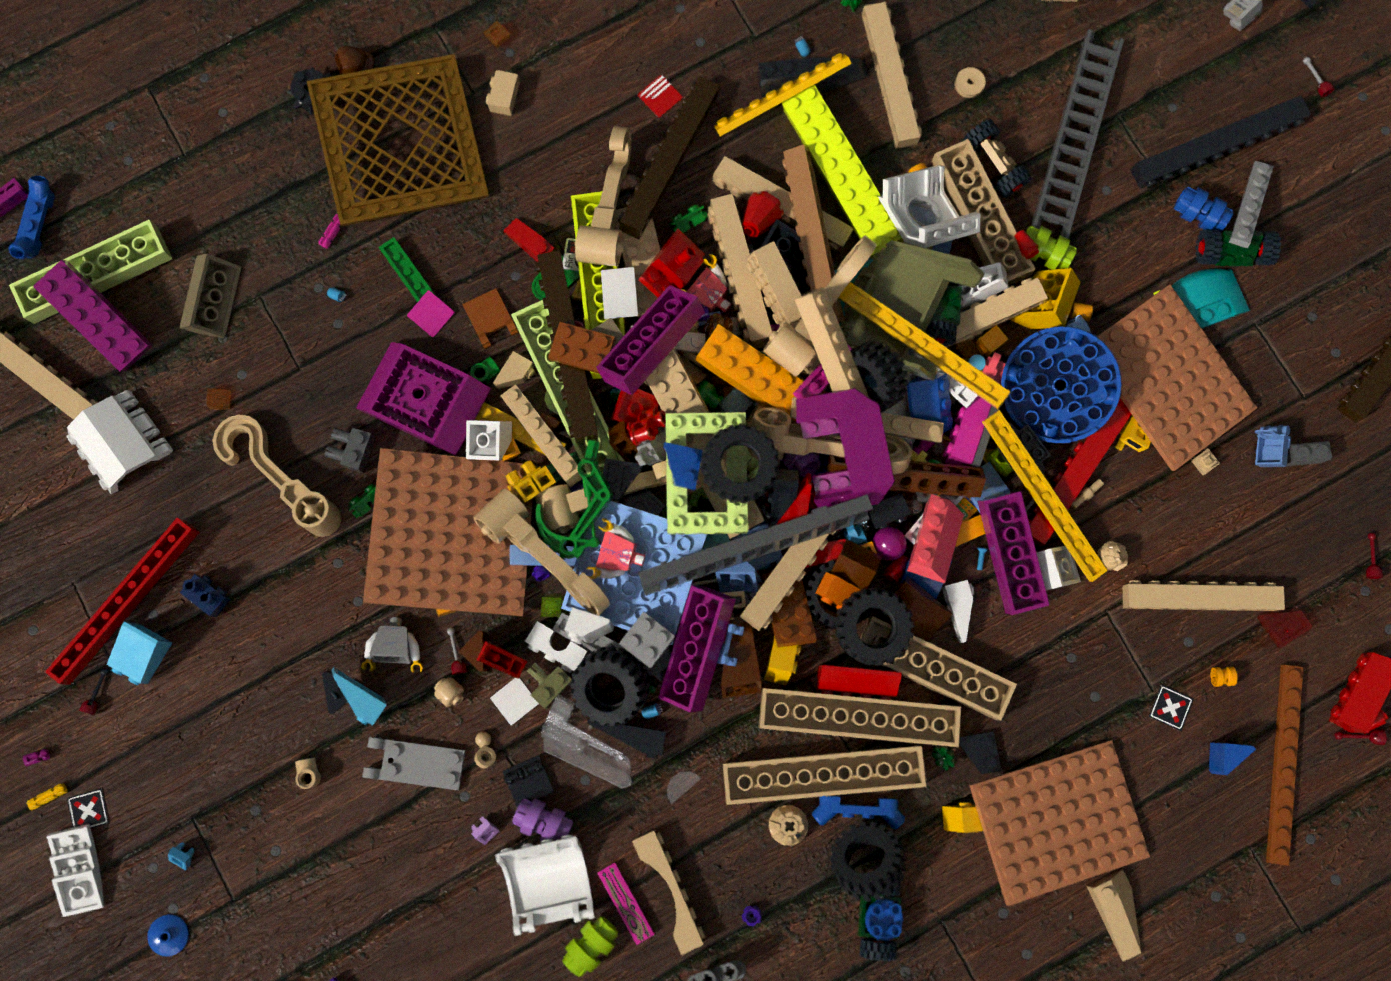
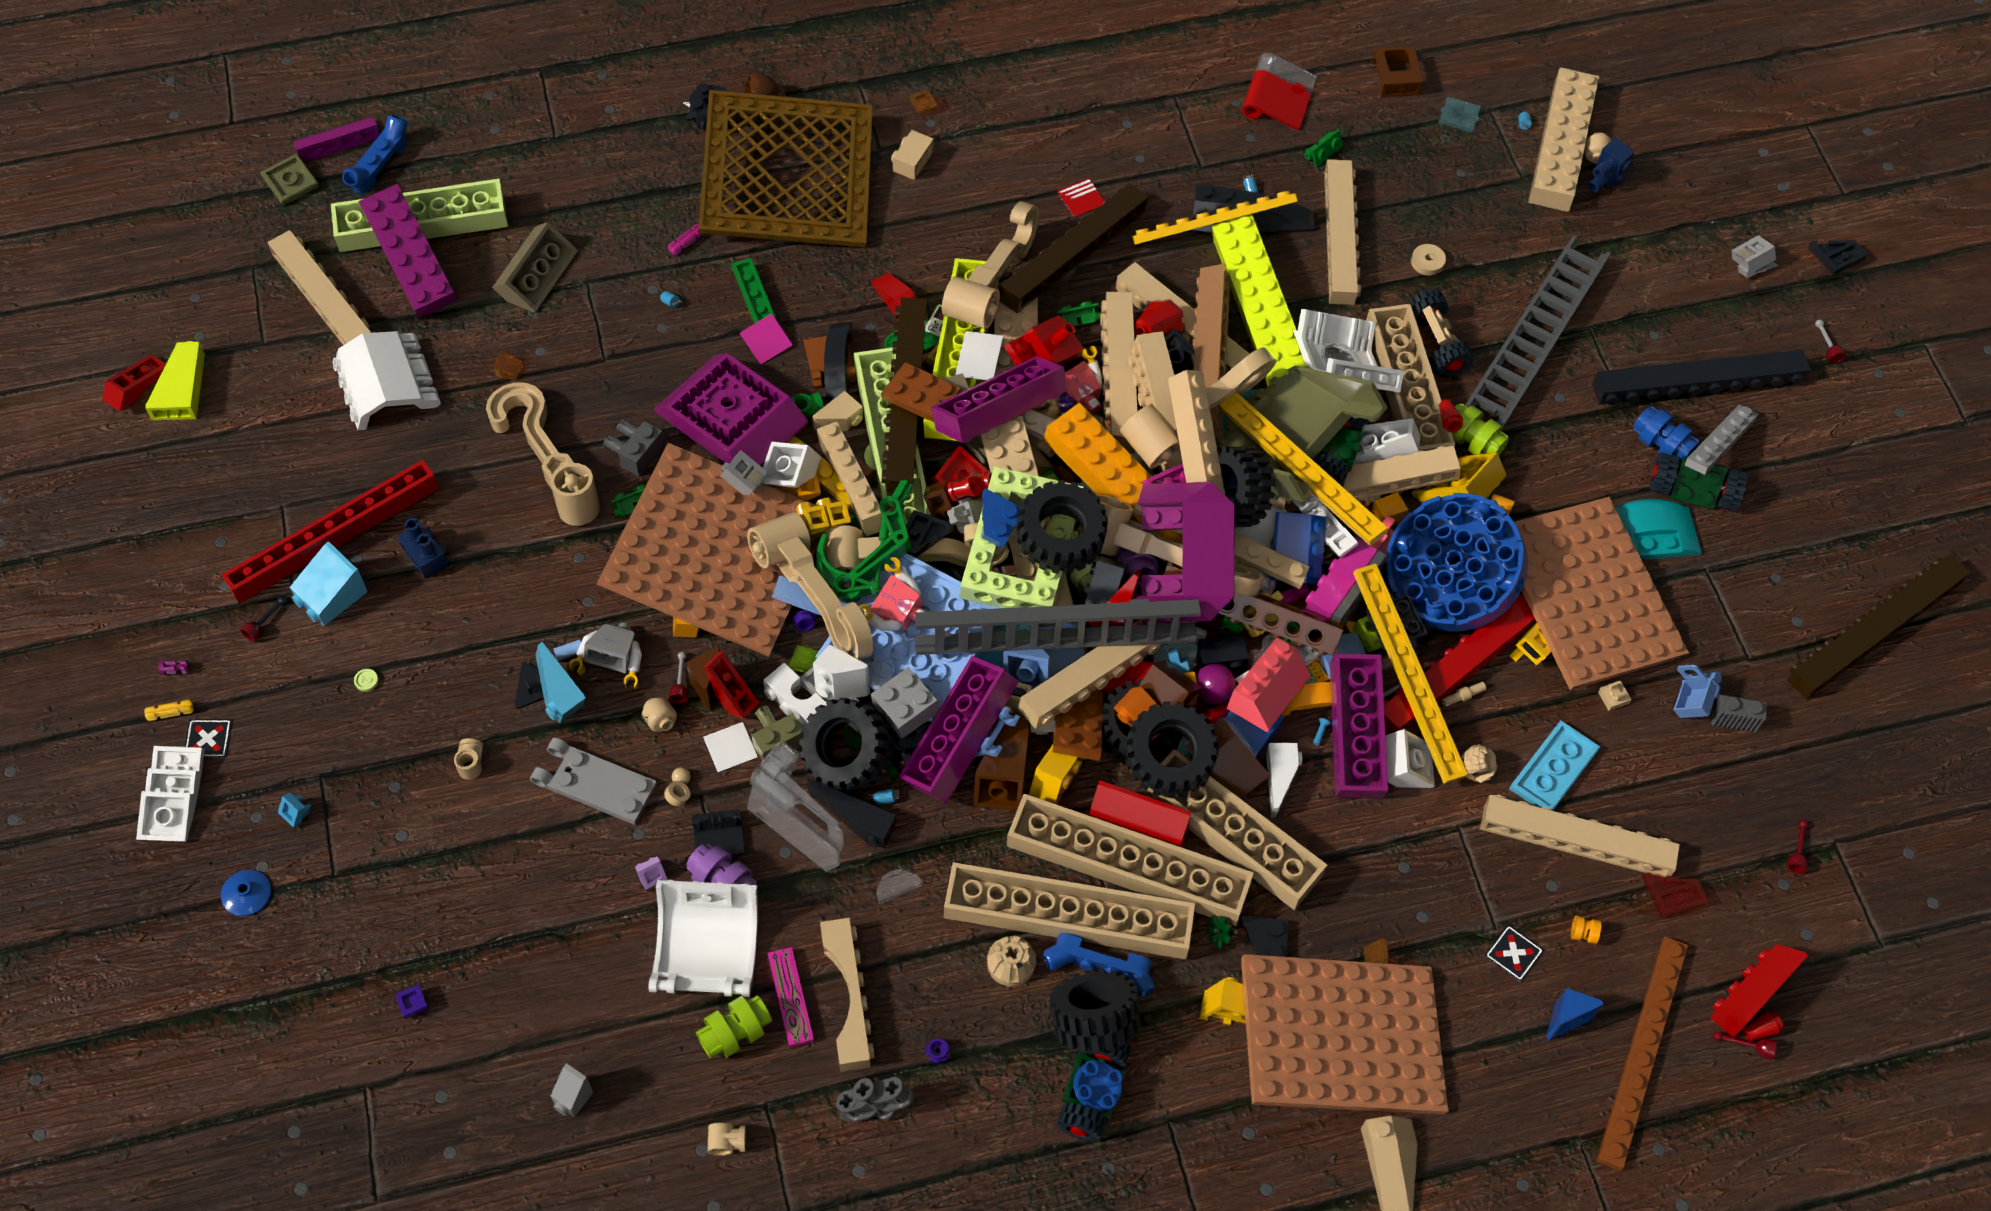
camera: 15 degrees right, 20 degrees down
none -> yellowish green piece [354,669,378,692]
none -> light blue piece [553,639,581,661]
none -> light grey piece [720,450,768,496]
none -> black slope [824,322,853,401]
none -> clear tile [863,657,894,691]
none -> clear orange slope [1364,938,1389,964]
none -> medium azure tile [1509,720,1600,810]

